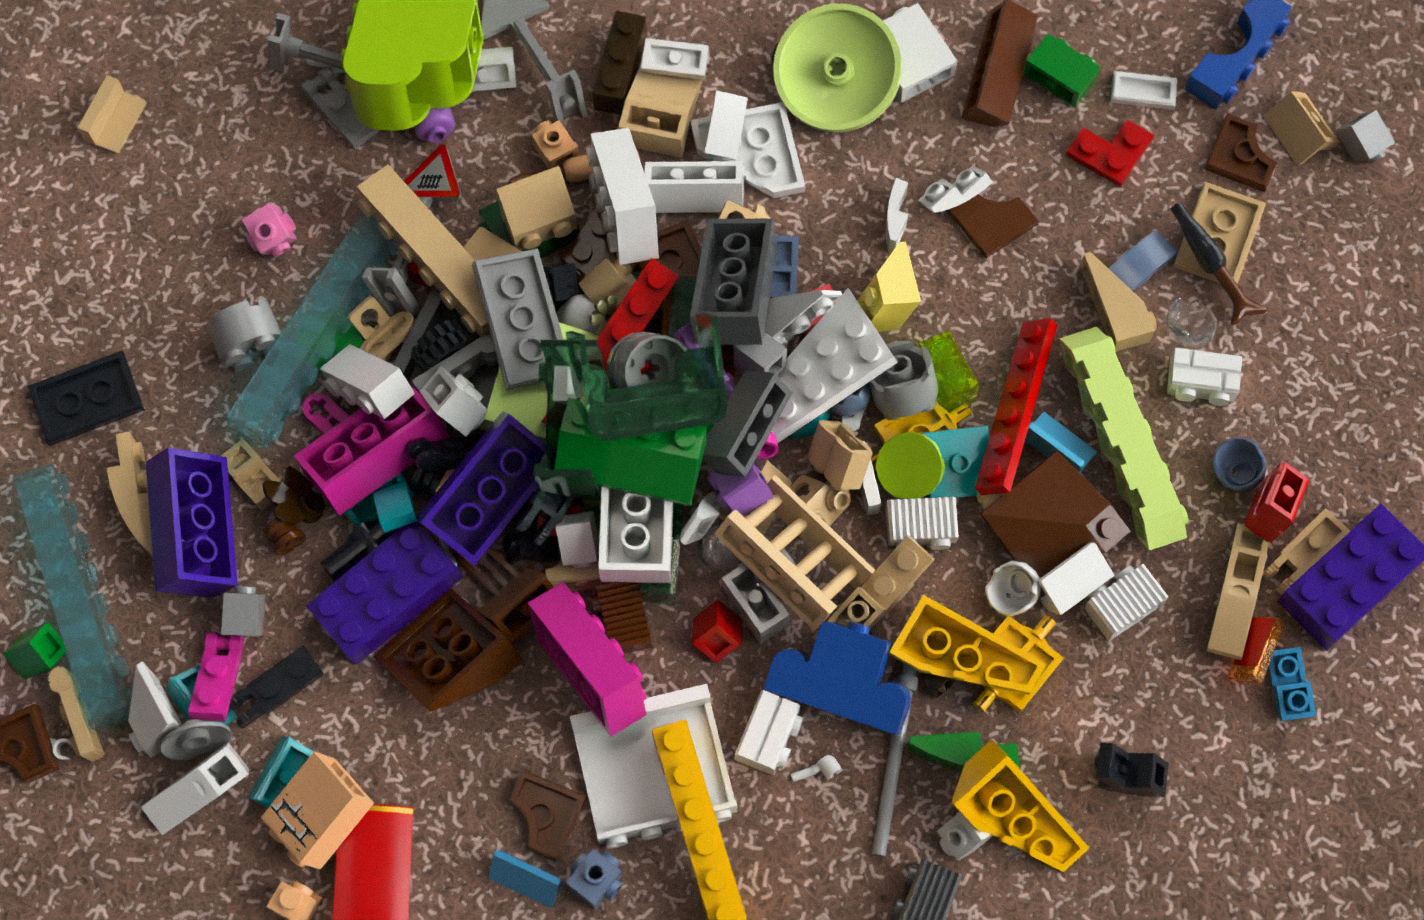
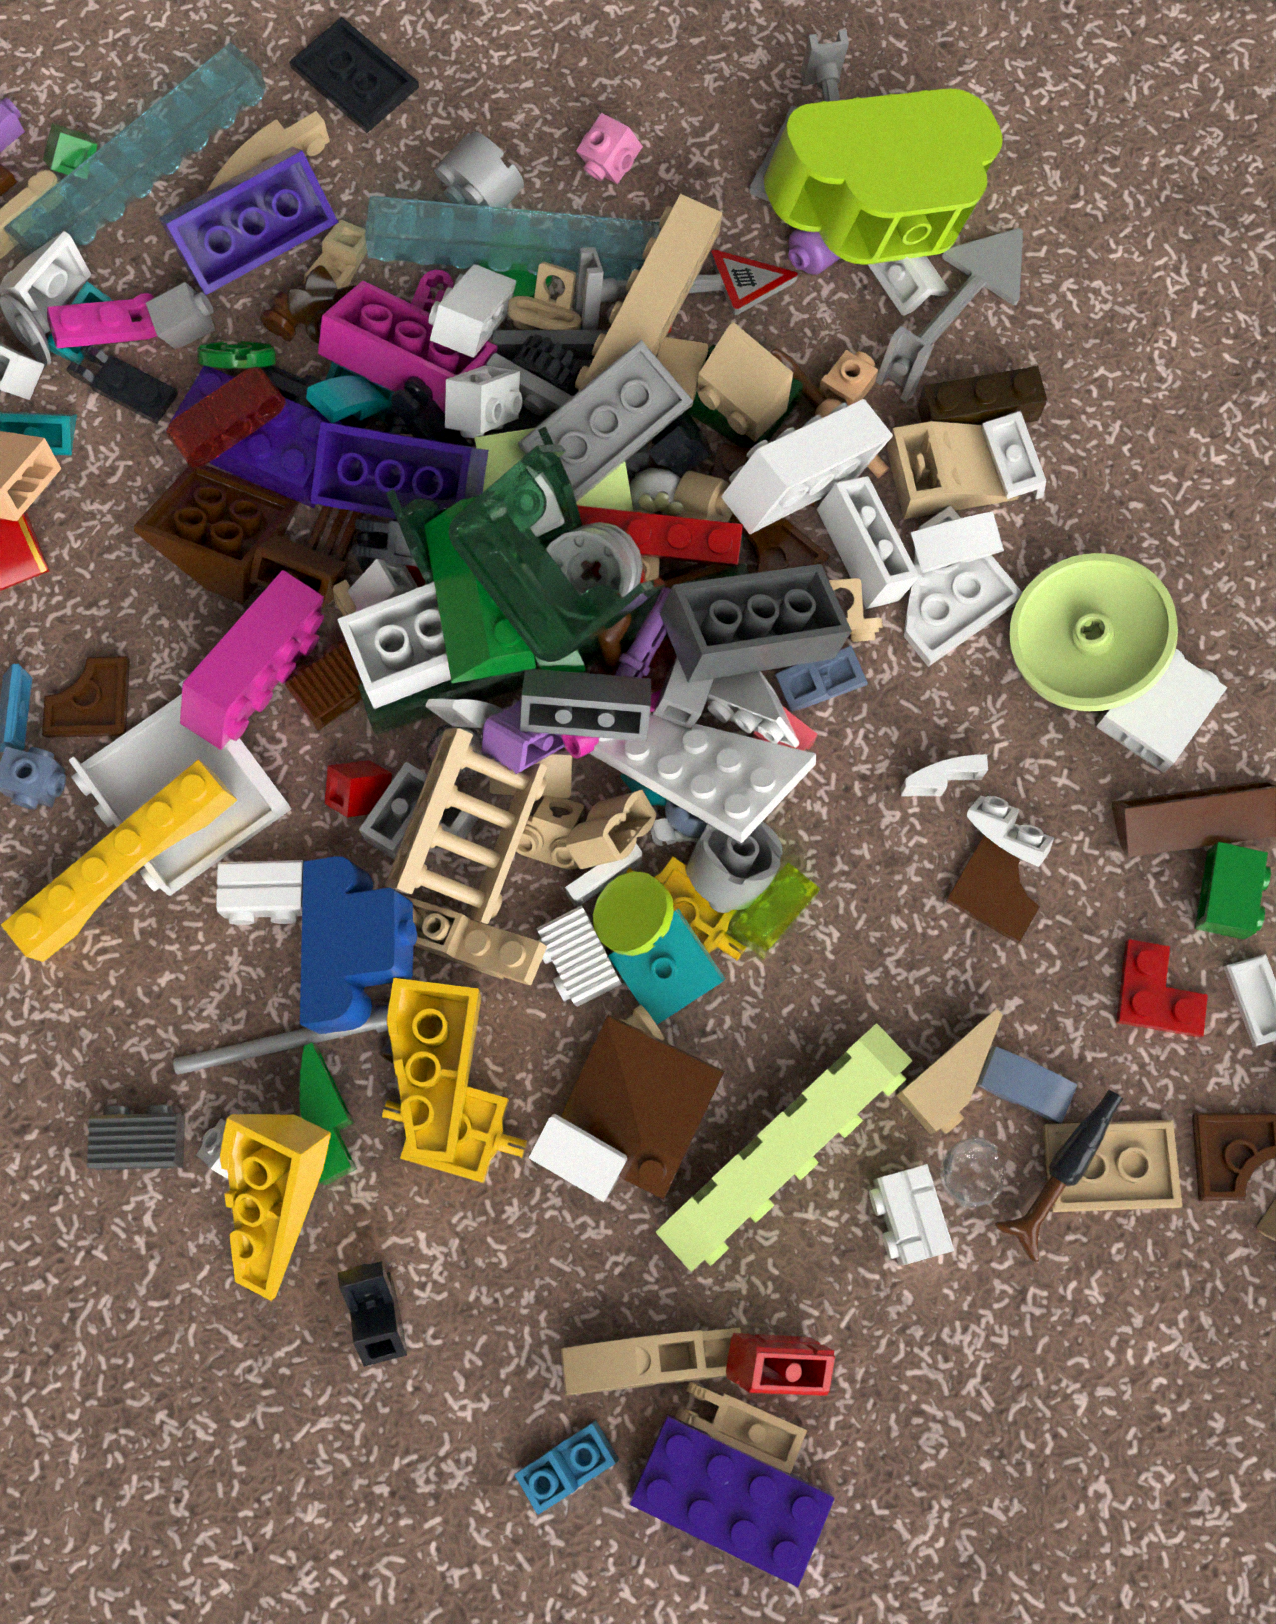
camera: 65 degrees right, 5 degrees up
white hand [791,755,842,782] -> none
light yellow slope [857,242,921,332] -> none
red plate [975,318,1057,496] -> none
white hair [985,560,1041,616] -> none
medium azure panel [1025,412,1097,474] -> none
white brick [1084,564,1168,641] -> none
sand blue hair [1213,437,1267,493] -> none
tile [1227,616,1284,685] -> none
none -> clear red beam [166,367,286,467]
none -> green tile [197,341,276,369]

